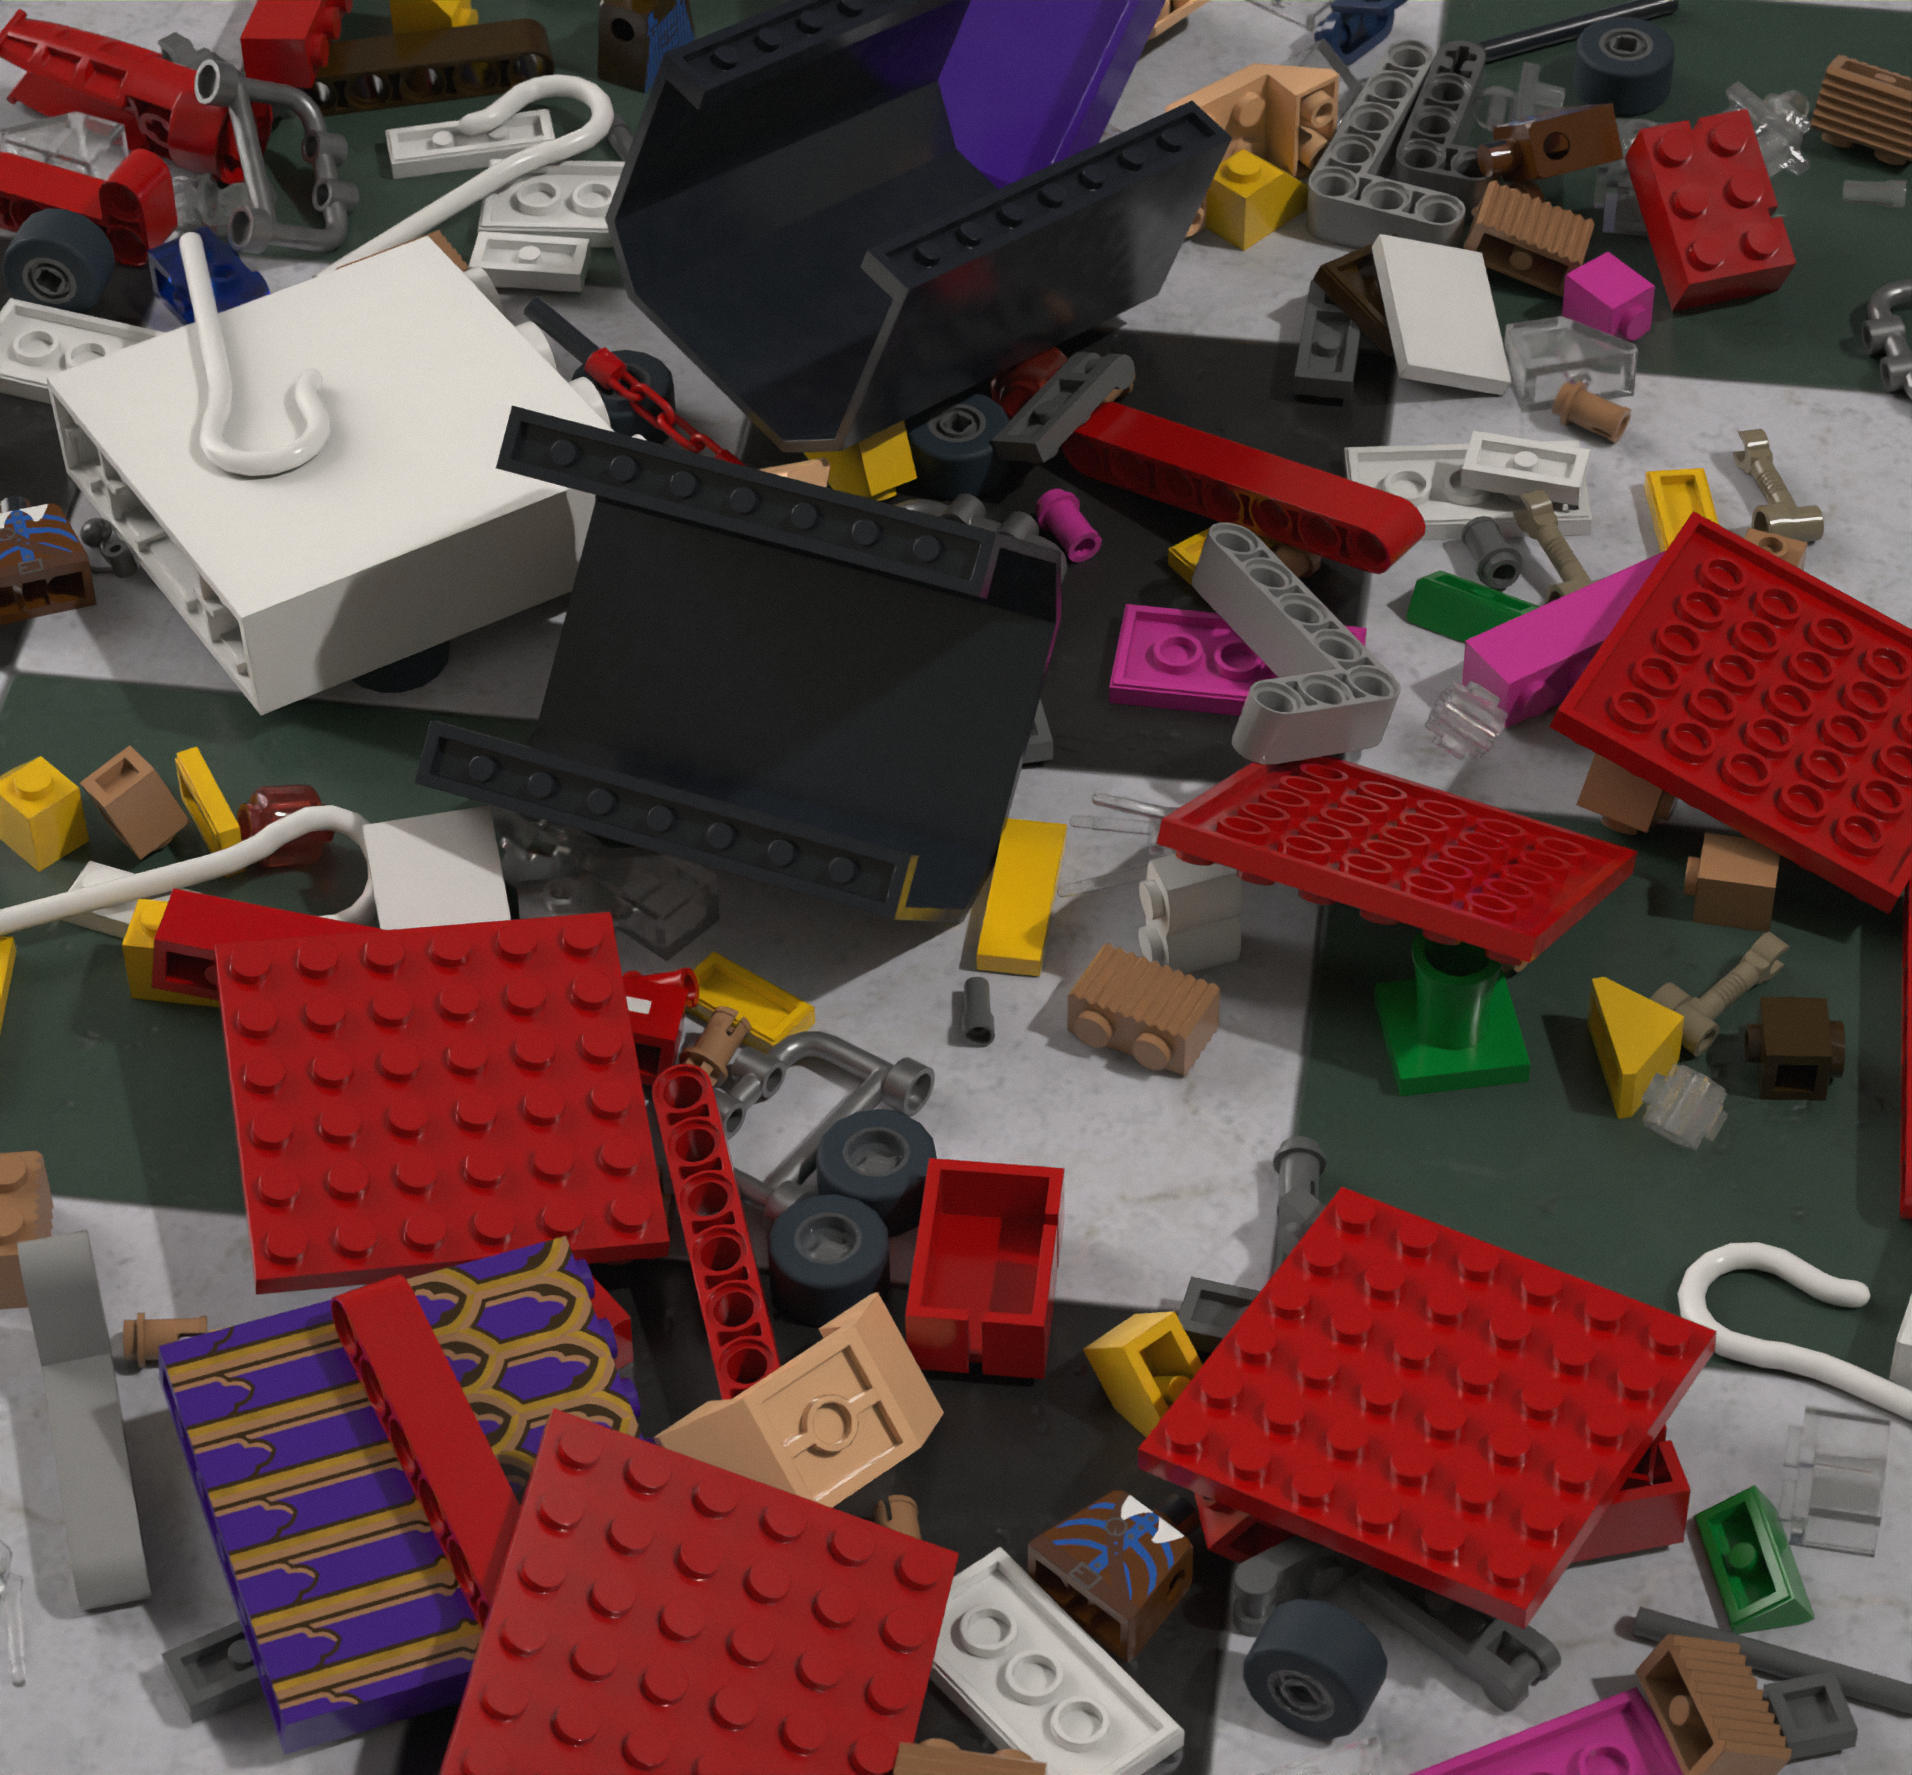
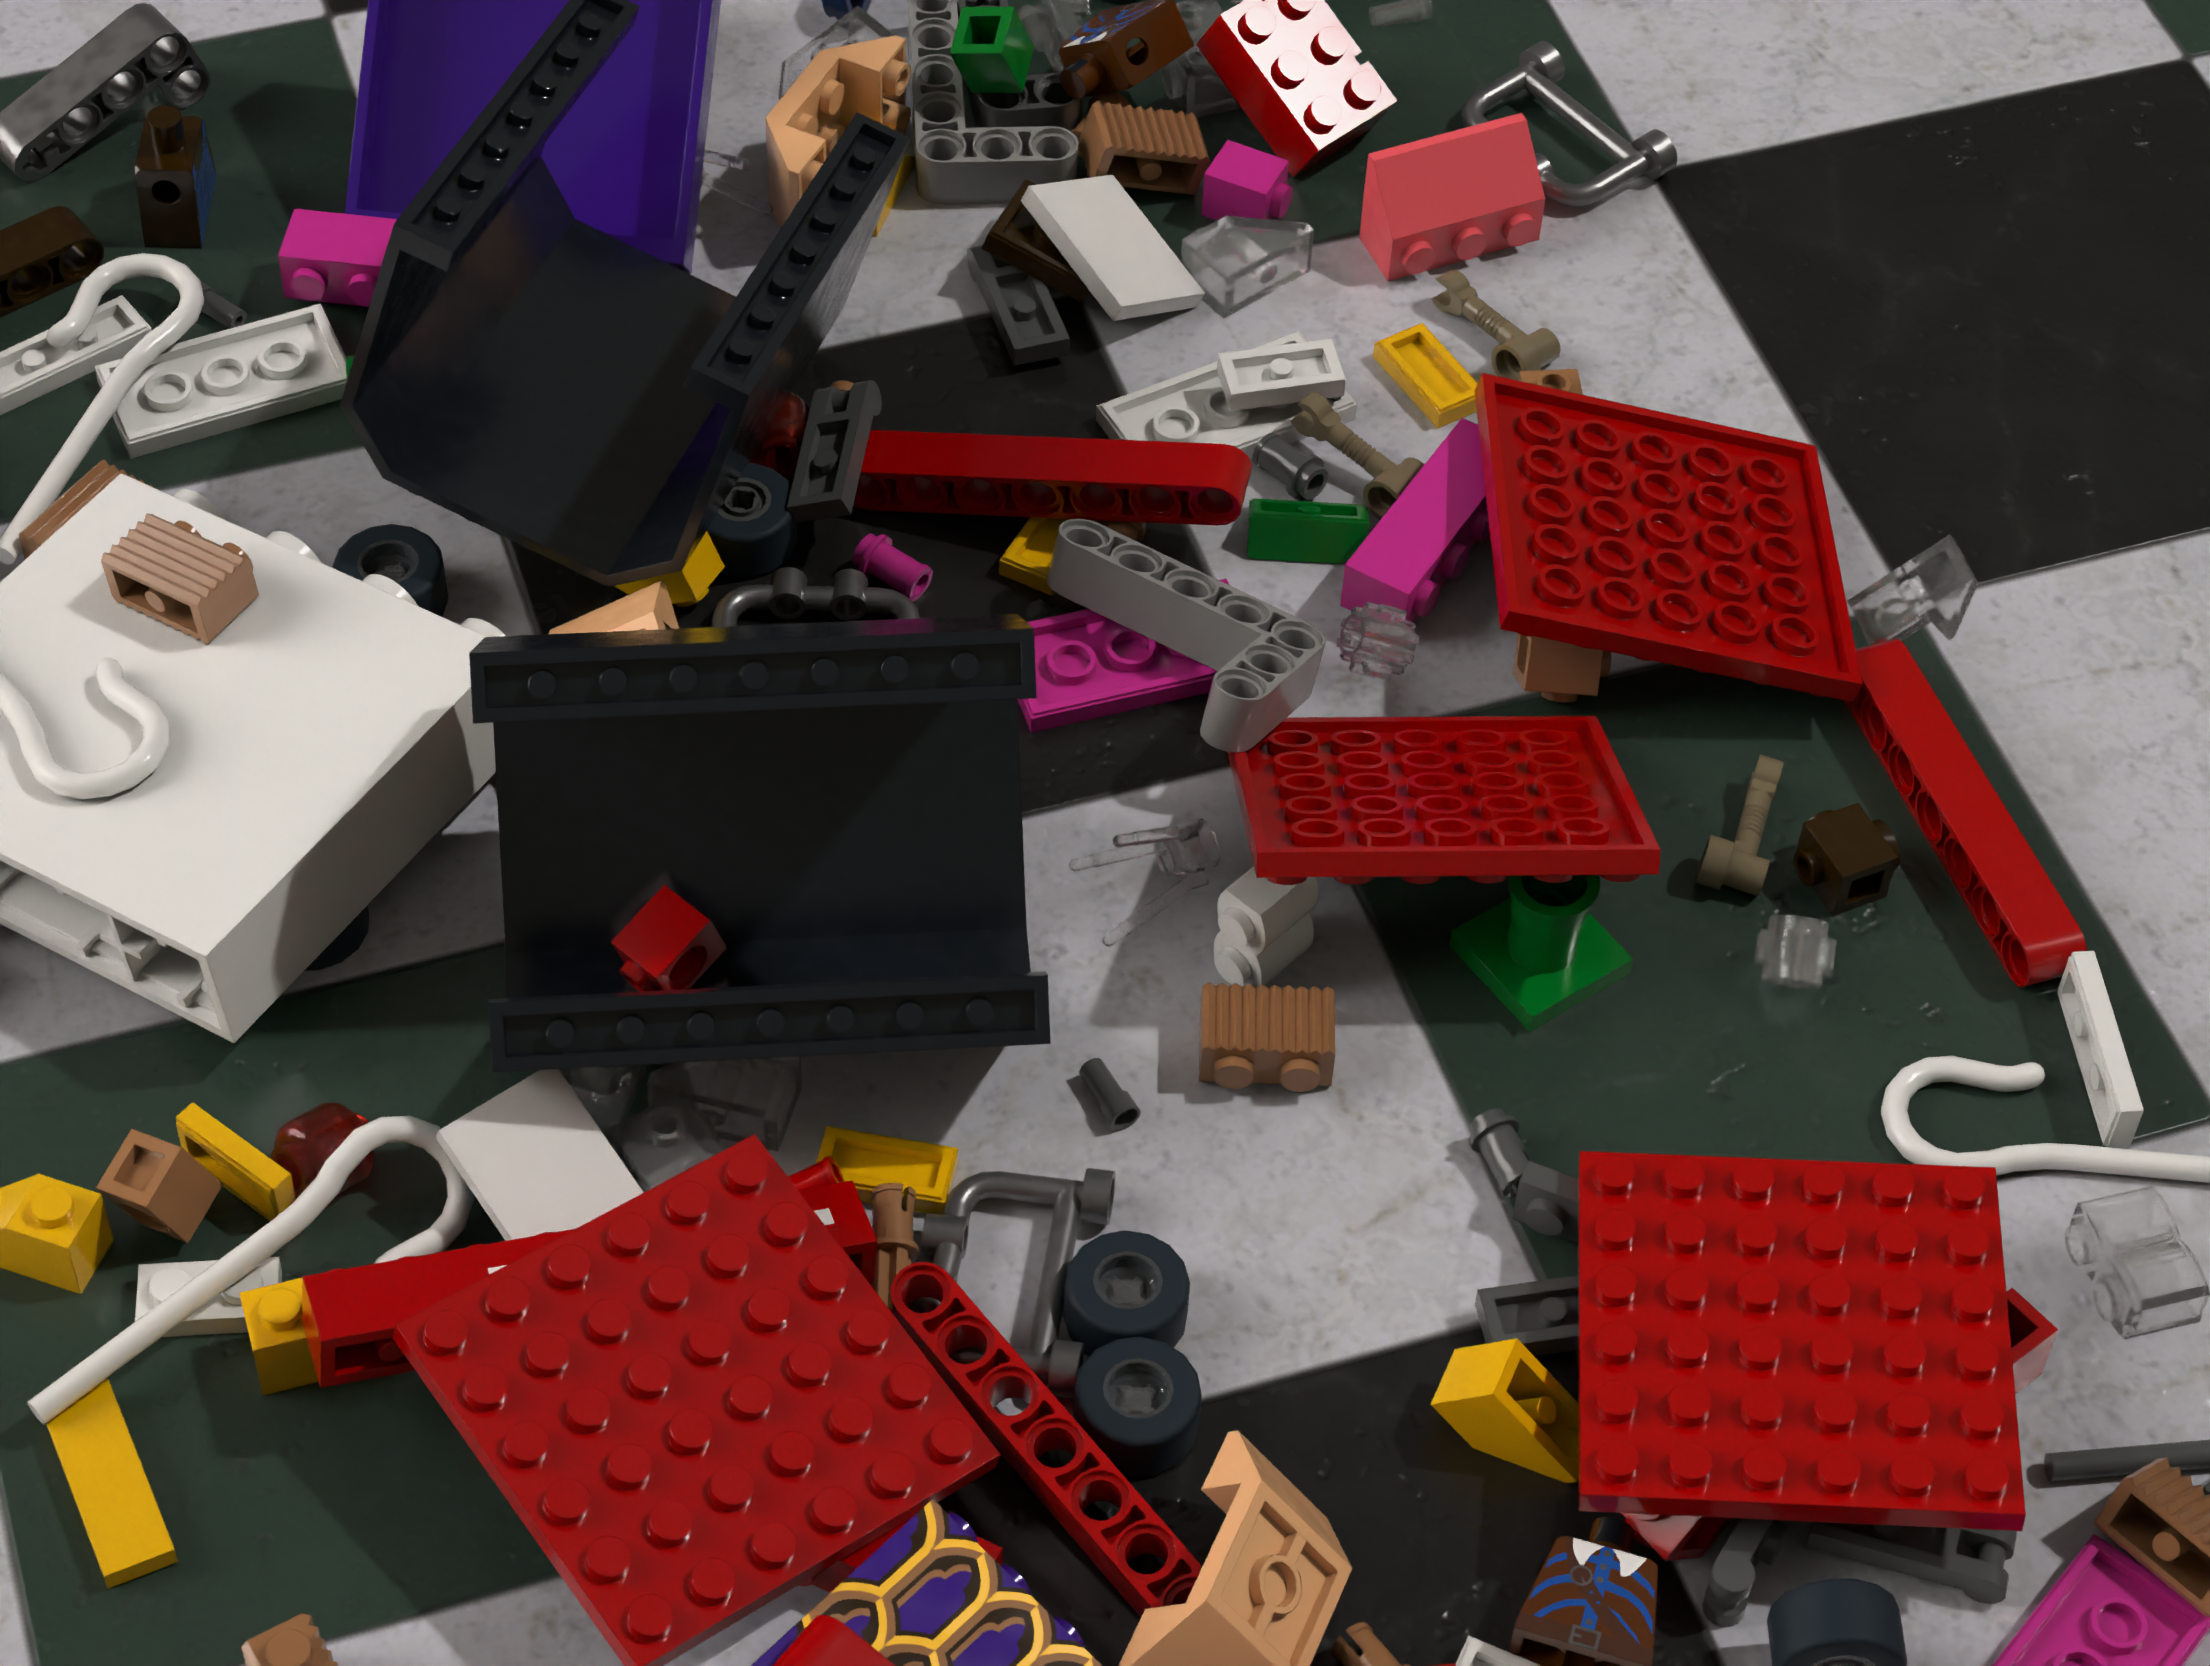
camera: 30 degrees left, 5 degrees up
white plate [468,231,591,292] -> none
red piece [523,296,747,467] -> none
red piece [905,1158,1065,1379] -> none
yellow tile [976,818,1067,976] -> none
medium nougat pin [1552,381,1631,443] -> none
yellow slope [1587,977,1685,1119] -> none
medium nougat brick [1683,833,1780,932] -> none
green slope [1693,1485,1815,1634] -> none
none -> medium nougat brick [101,513,259,645]
none -> red brick [611,885,727,992]
none -> green brick [950,7,1035,93]
none -> coral slope [1359,113,1546,281]

